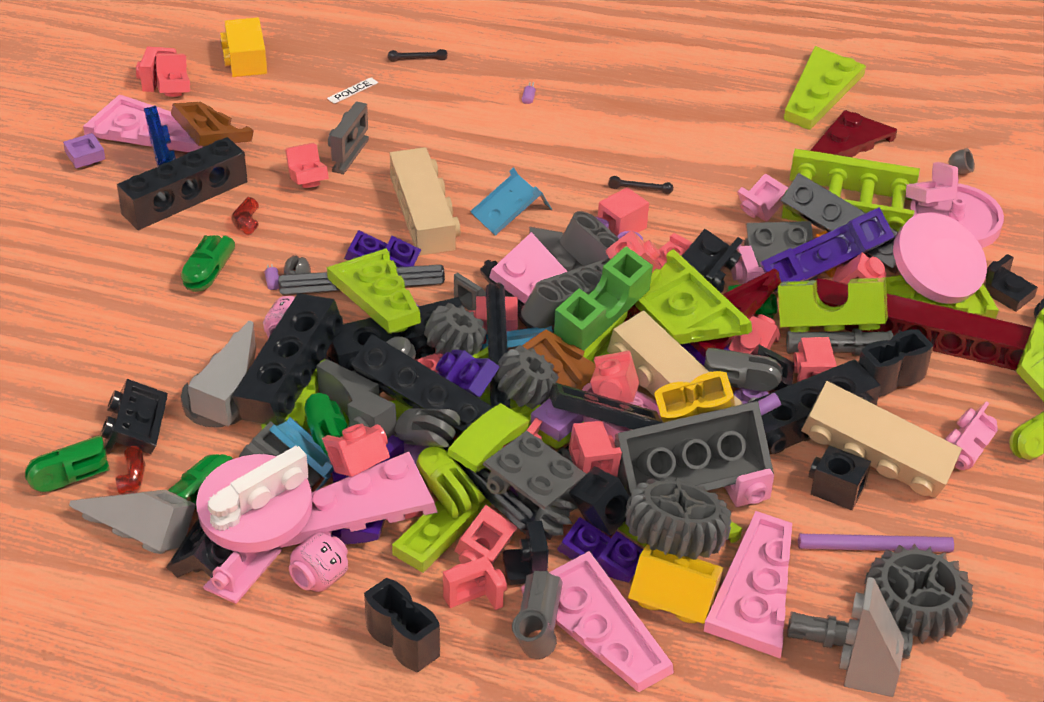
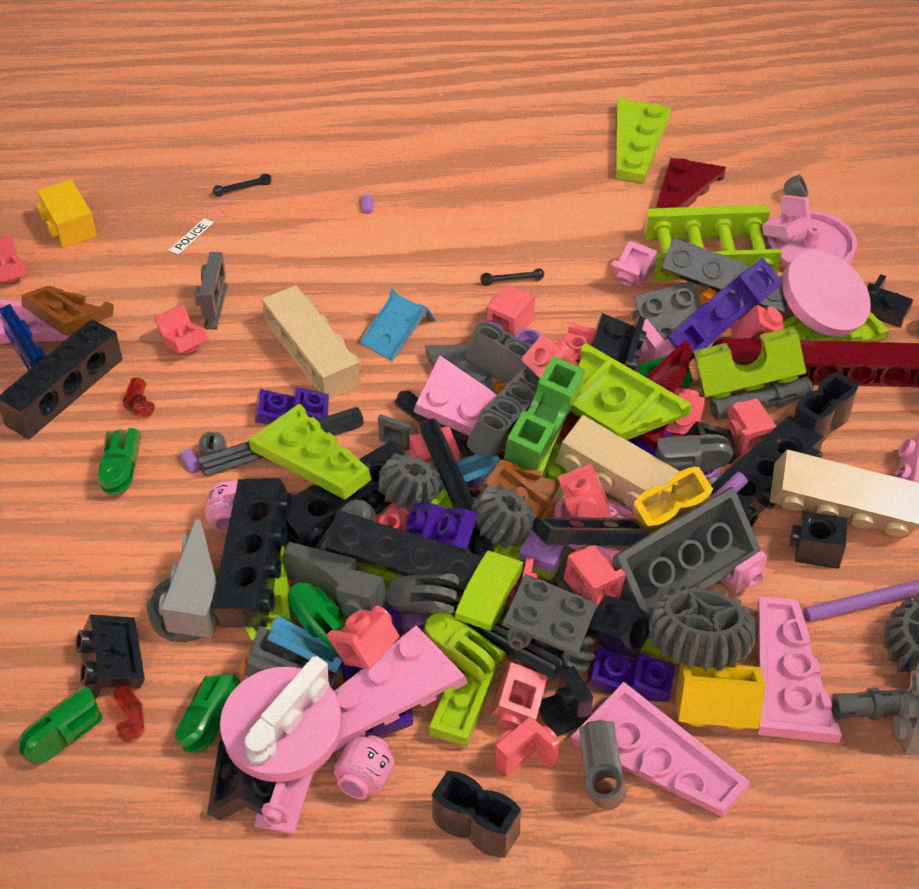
camera: 15 degrees left, 5 degrees up
light grey slope [69,490,196,554] -> none

